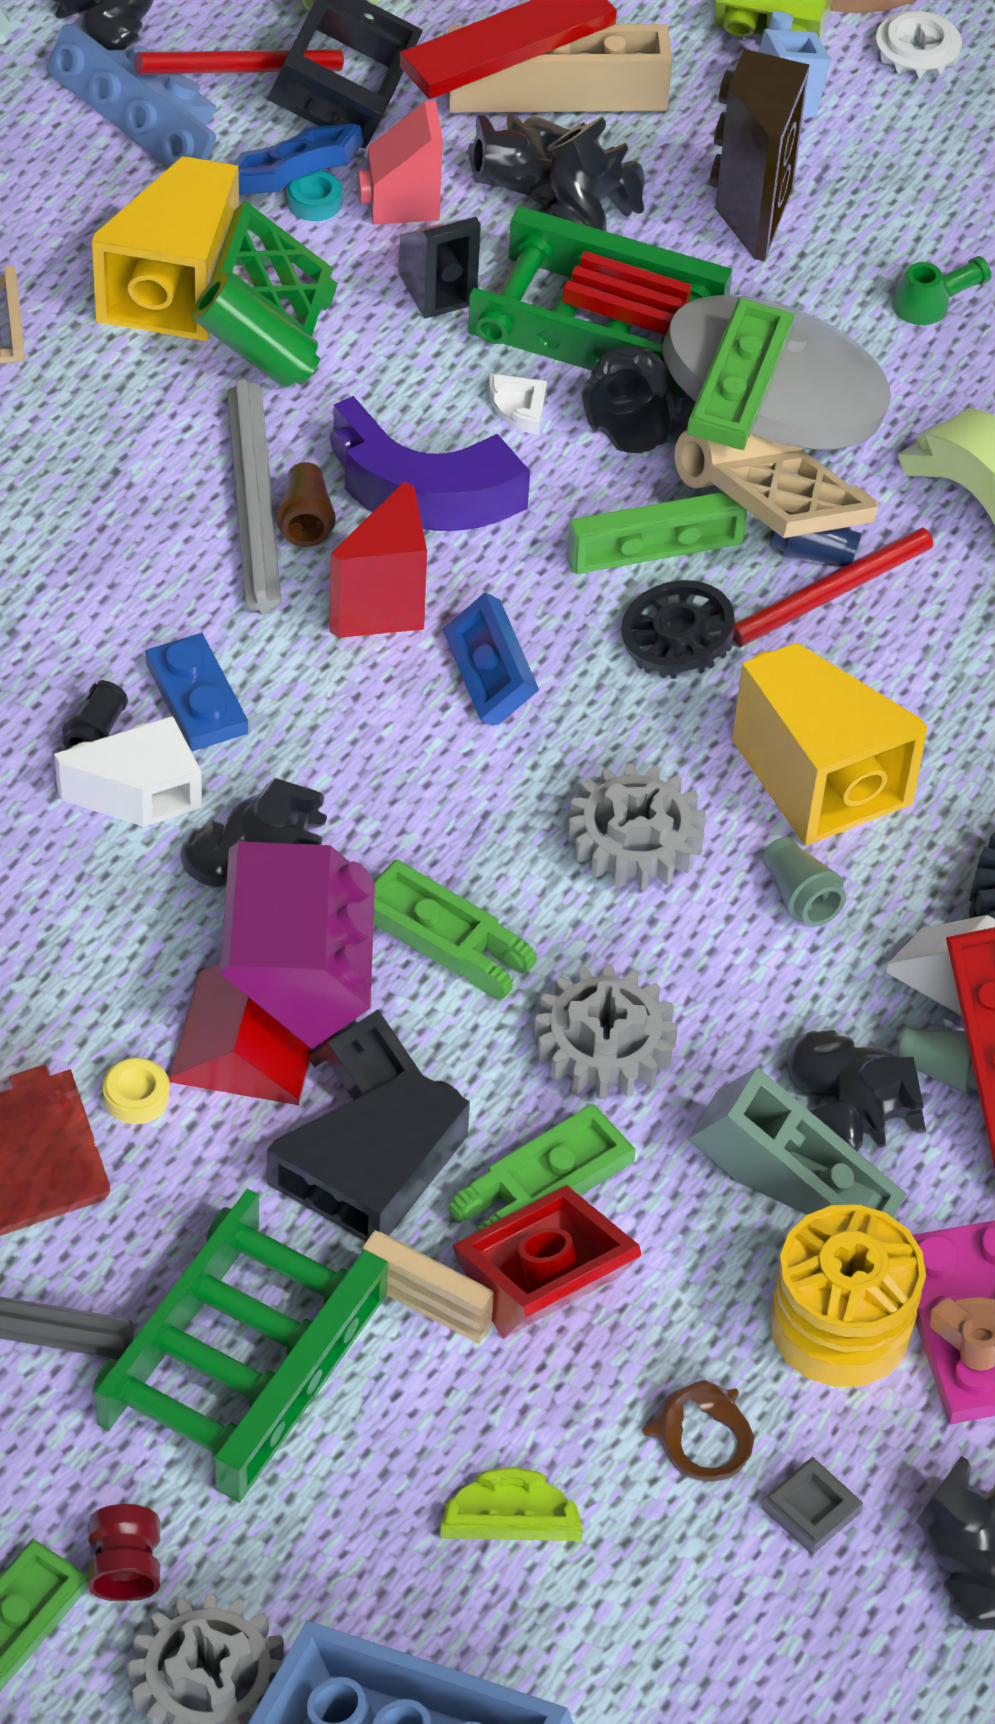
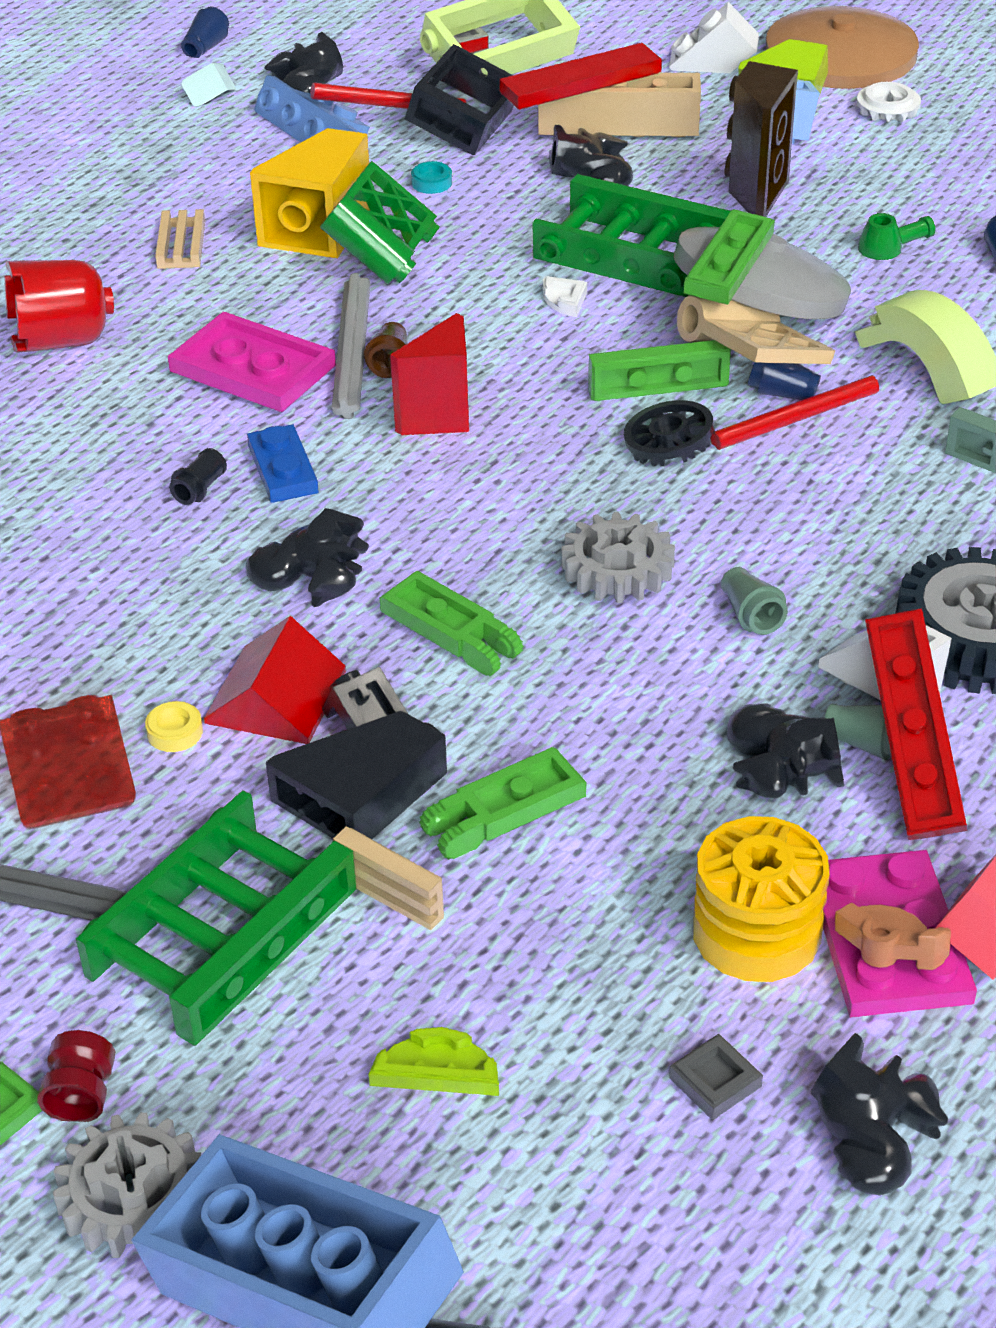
camera: 10 degrees right, 10 degrees down
white slope [54,716,202,827] -> none
magenta slope [219,841,375,1049] -> none
blue tile [232,123,364,195] -> none
dark purple arch [330,396,530,531] -> none
coral slope [357,101,443,225] -> none
black slope [399,217,481,319] -> none
blue plate [442,592,539,726] -> none
red slope [453,1185,642,1339] -> none
light grey gear [534,964,678,1099] -> none
black animal [547,117,645,231] -> none
red tile [562,251,692,335] -> none
black hair [581,346,676,454] -> none
reddish brown piece [642,1380,755,1482] -> none
sand green slope [687,1067,907,1217] -> none
yellow slope [732,642,928,846] -> none
none -> dark pink plate [168,311,336,412]

